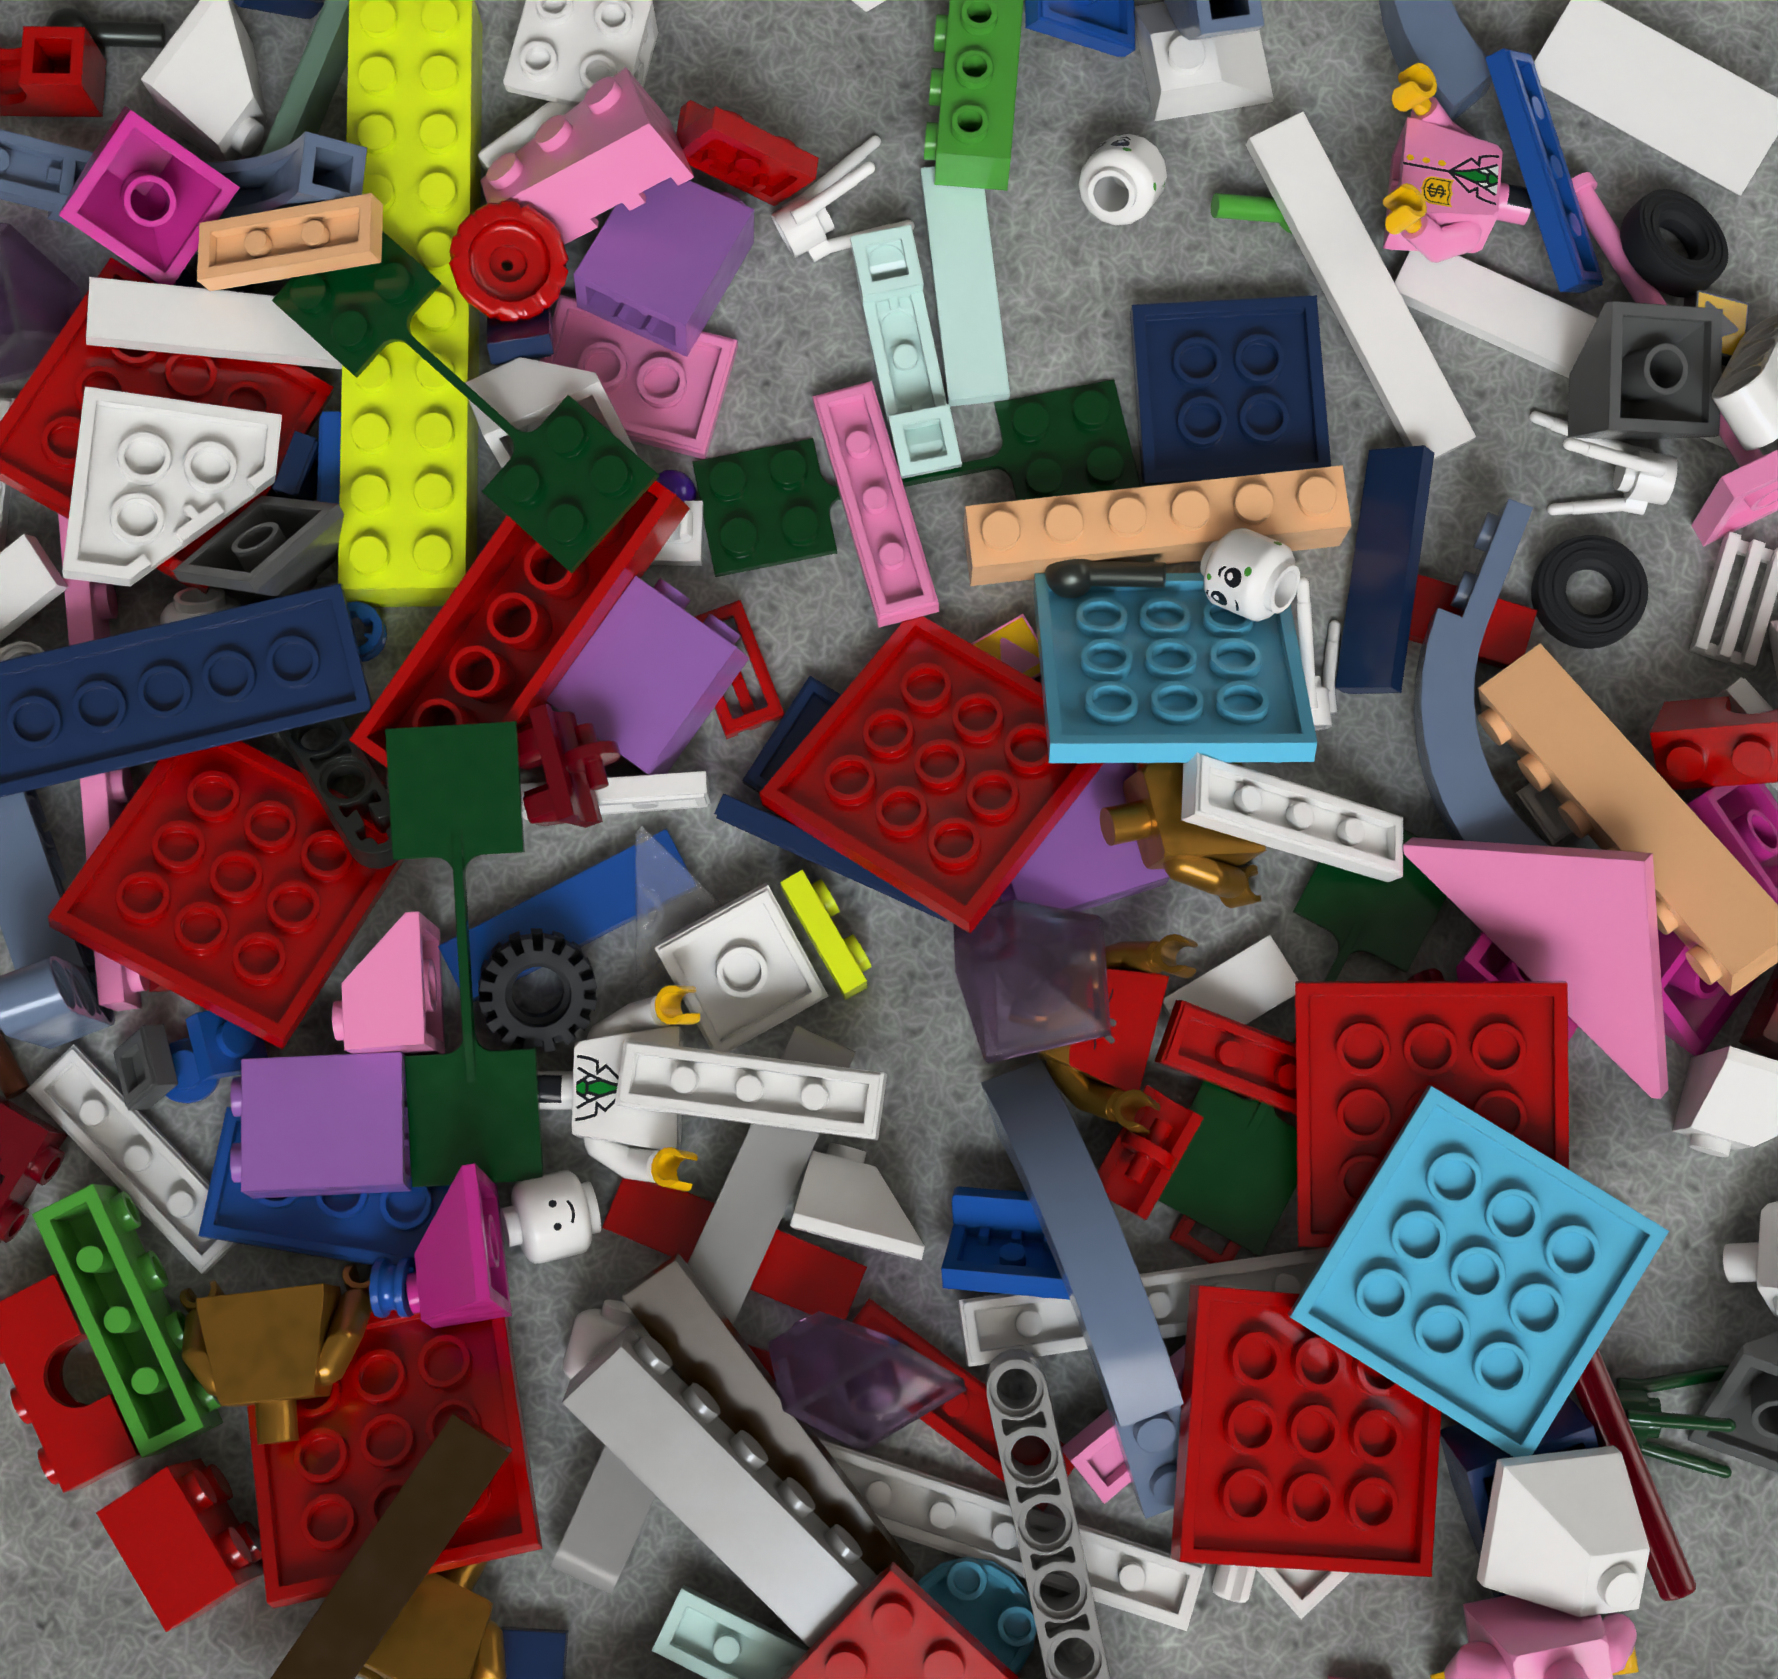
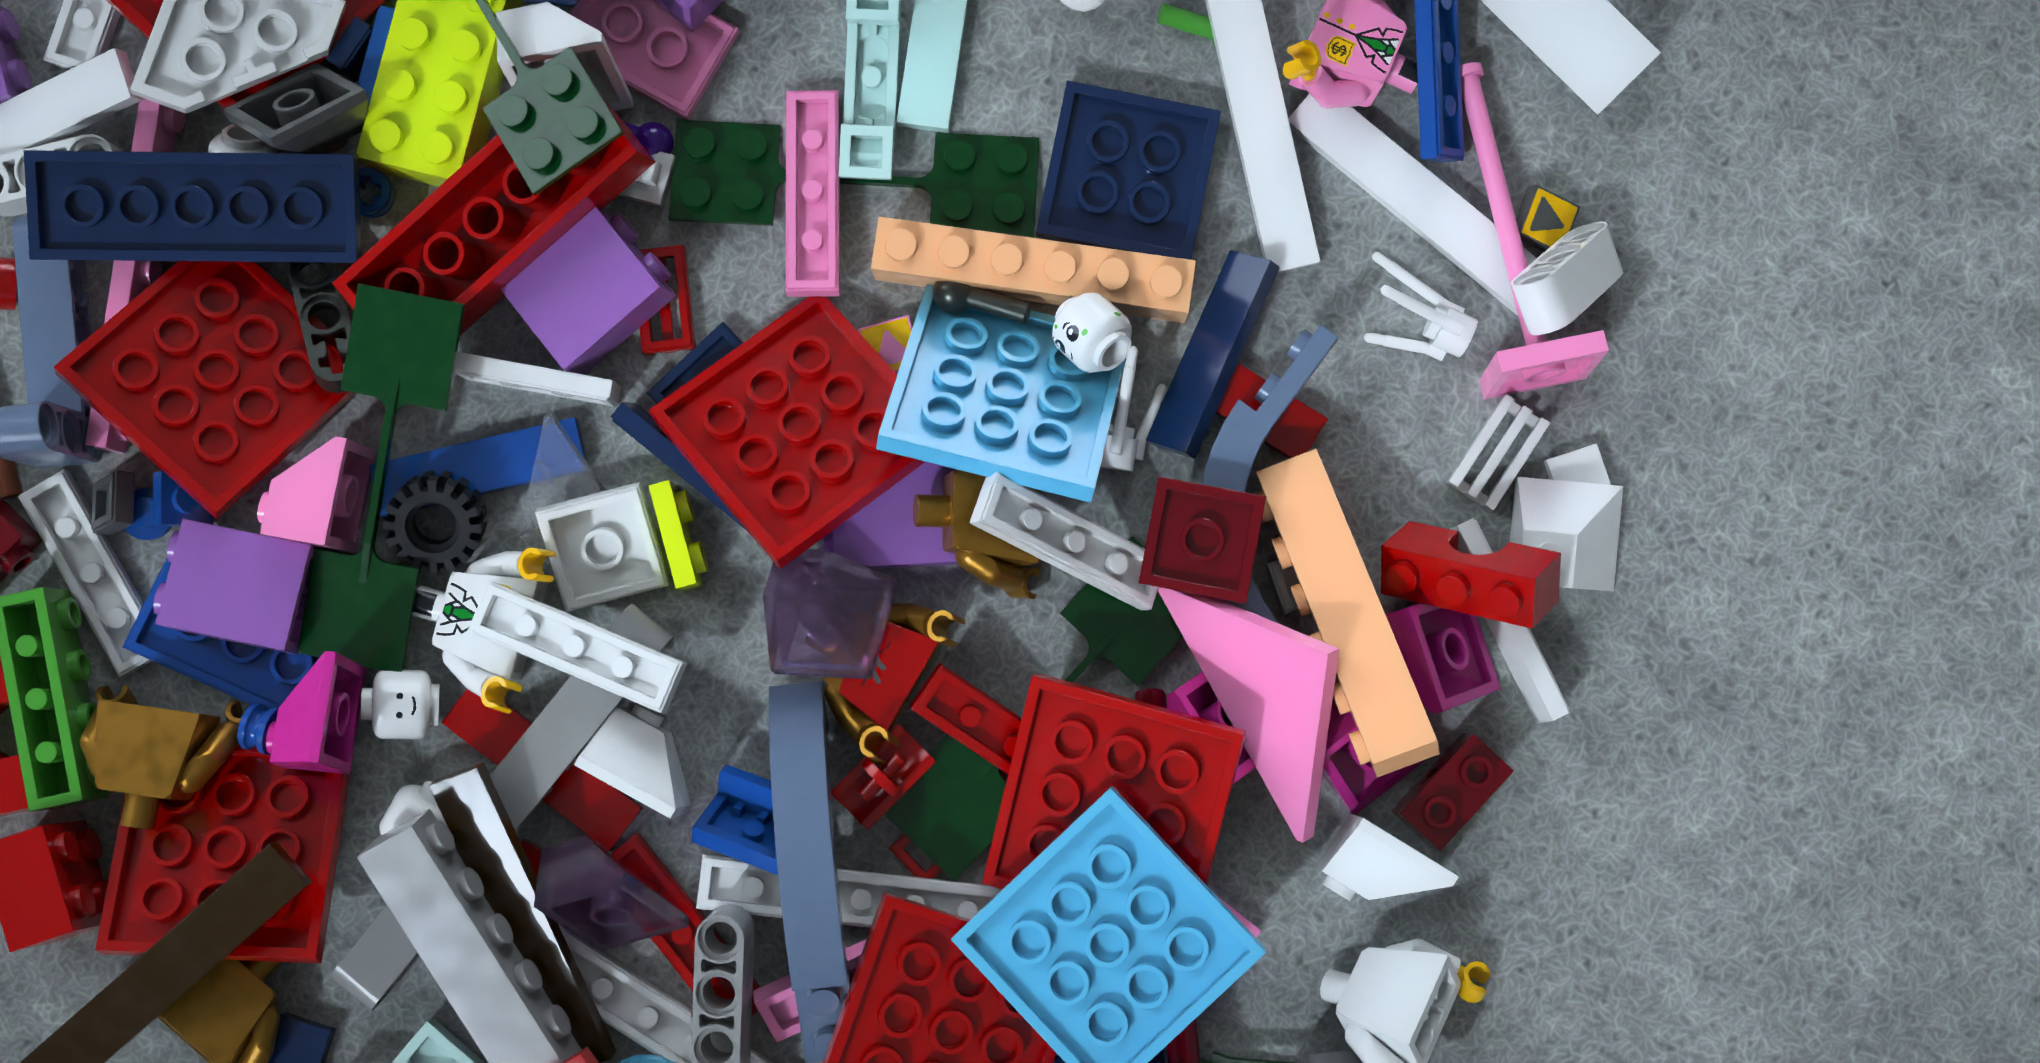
camera: 20 degrees right, 5 degrees up
dark red hips [518,703,621,828] -> none
white tile [1162,935,1299,1025] -> none
black tyre [1531,535,1648,649] -> none
dark grey slope [1568,301,1723,440] -> none
black tyre [1620,189,1729,298] -> none
none -> dark red plate [1139,476,1266,604]

